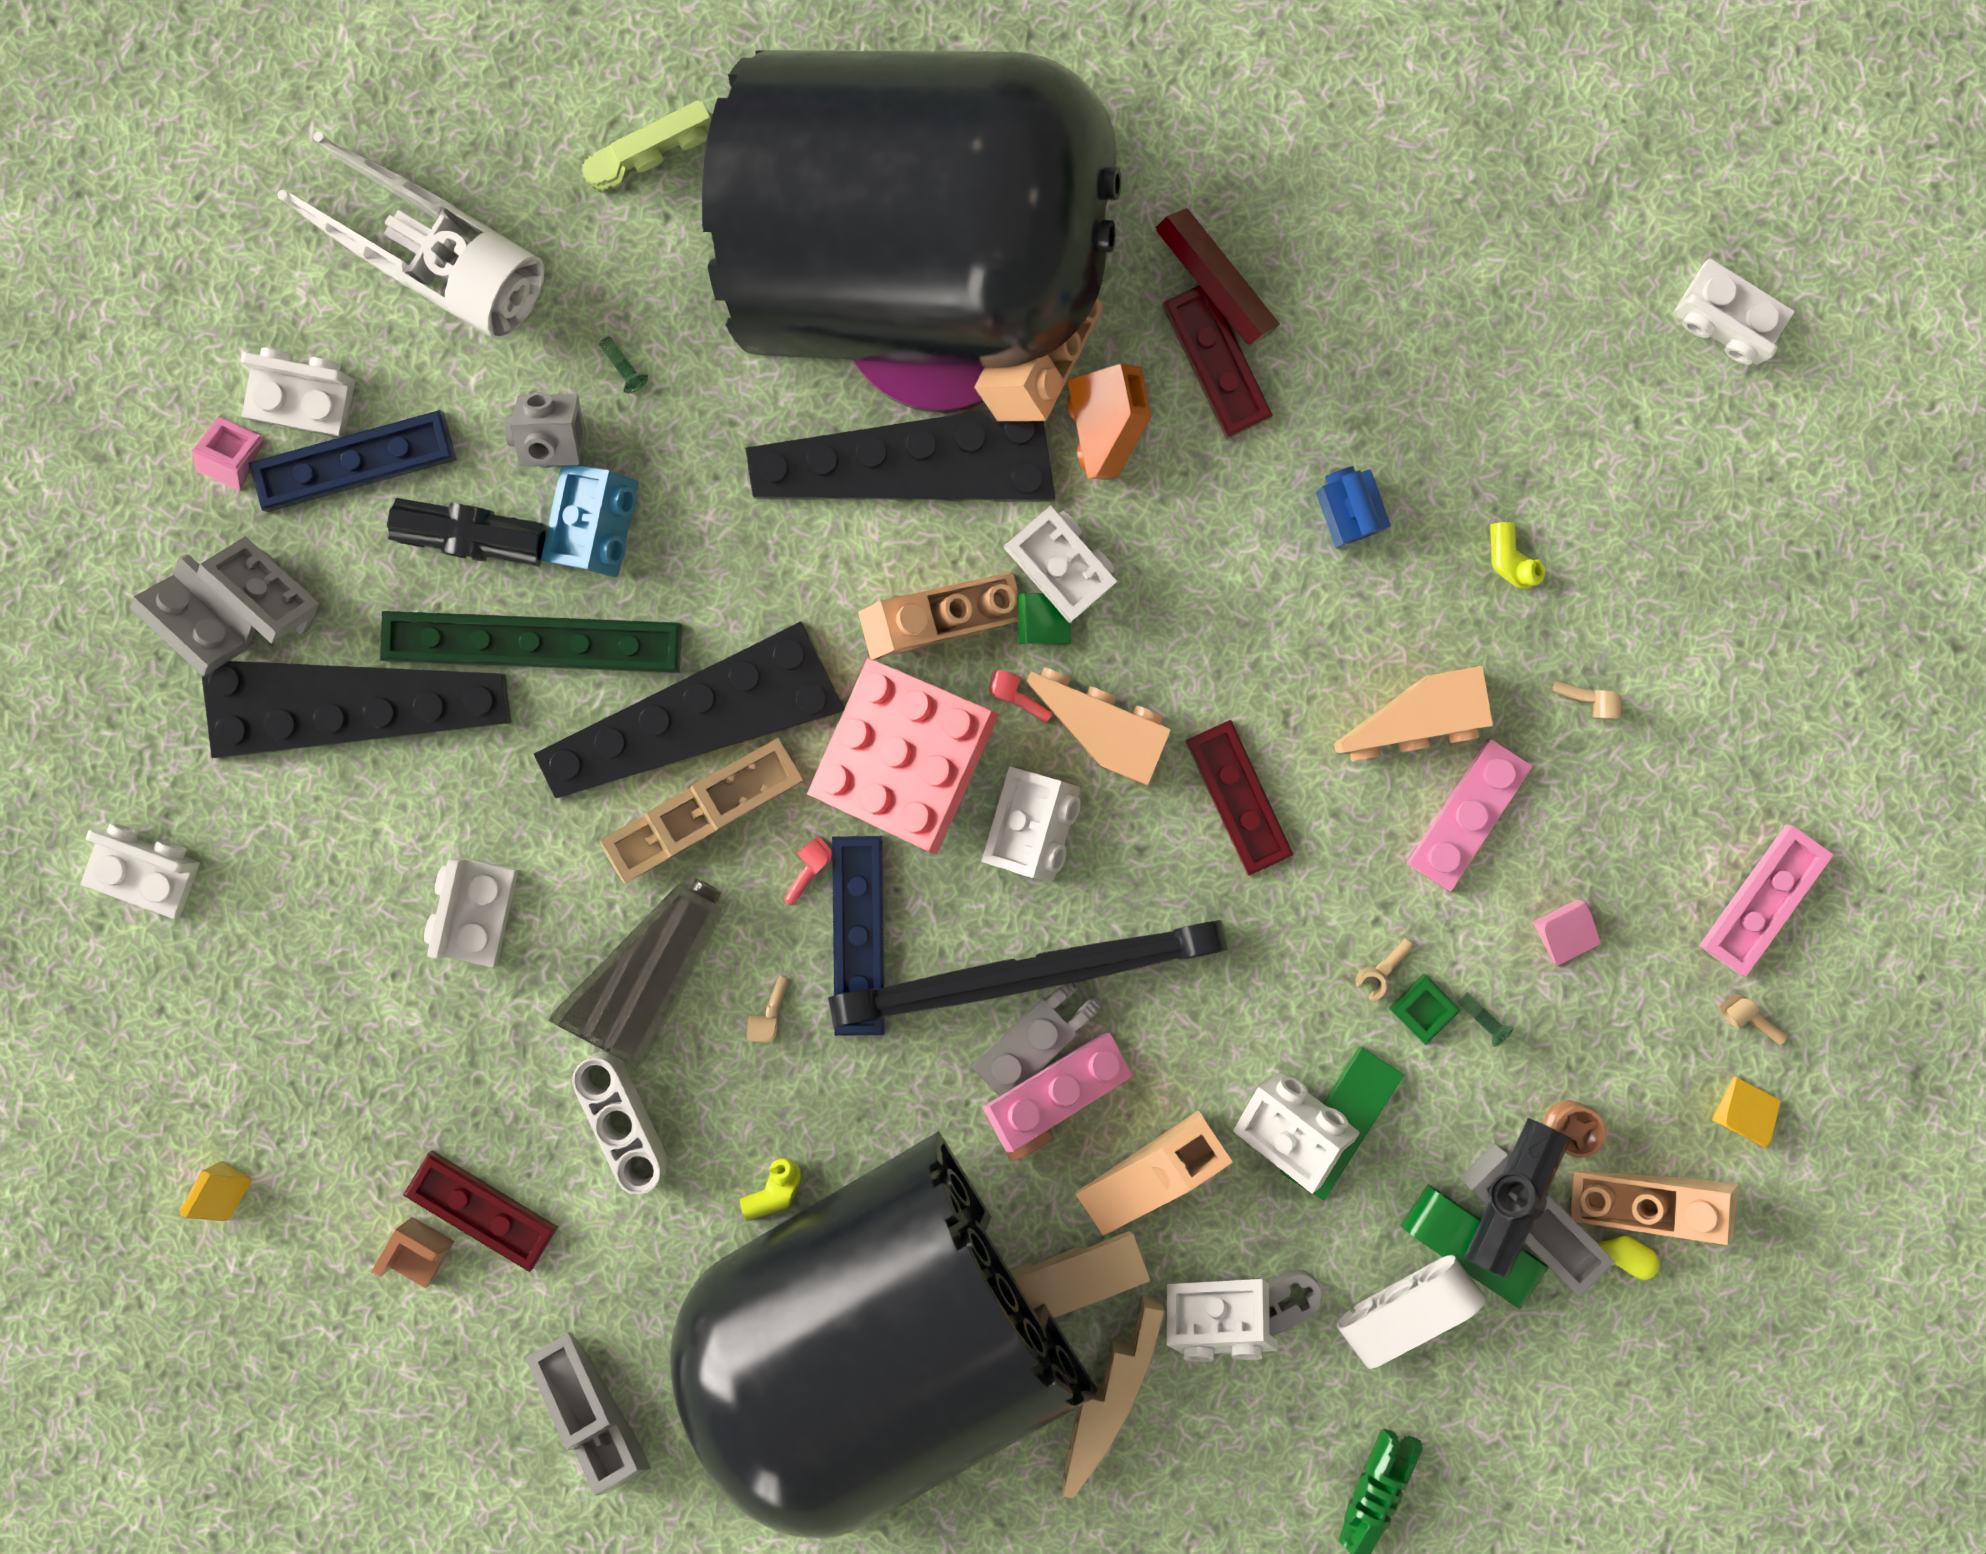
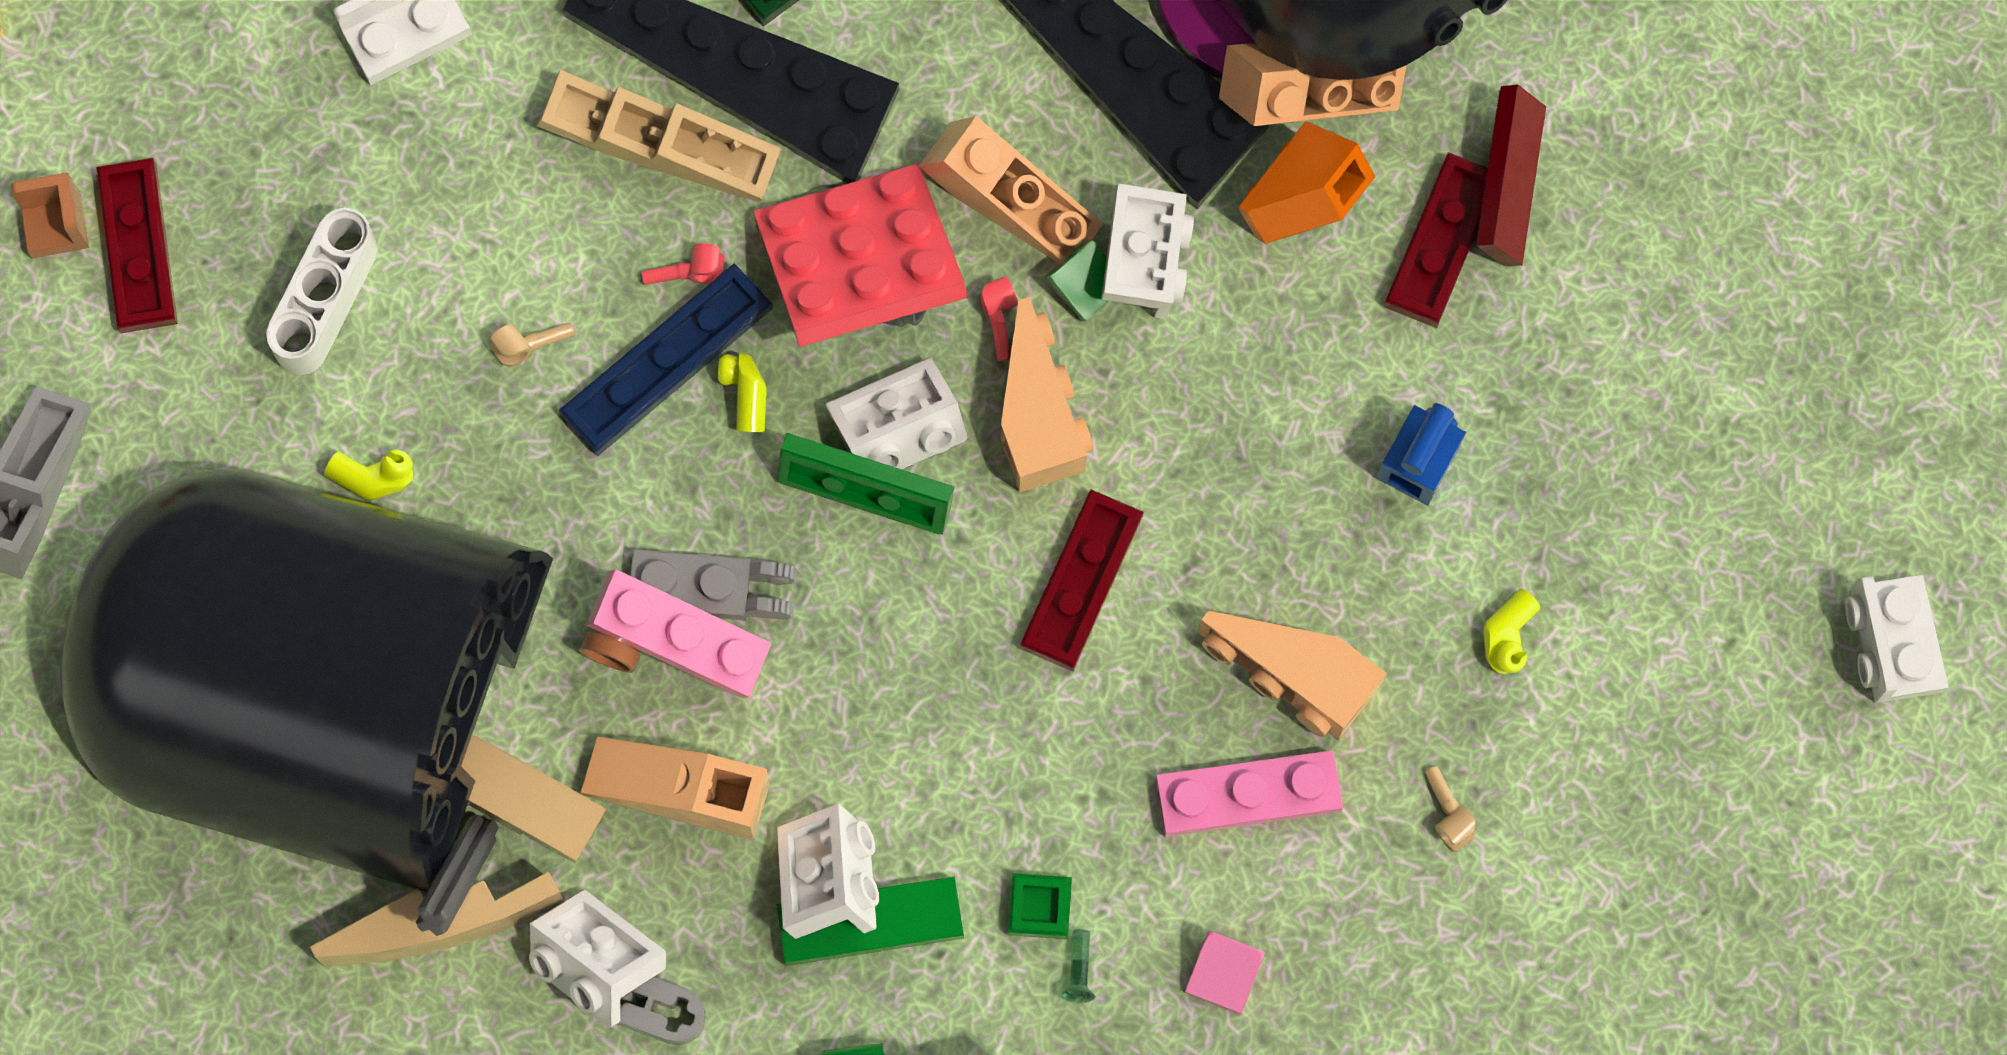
camera: 45 degrees right, 15 degrees down
clear smoke slope [549,879,729,1068] -> none
black piece [828,920,1228,1028] -> none
tan hand [1356,939,1414,1001] -> none
none -> dark grey axle [416,815,499,936]
none -> neon yellow arm [718,352,767,432]
none -> green tile [777,433,955,535]

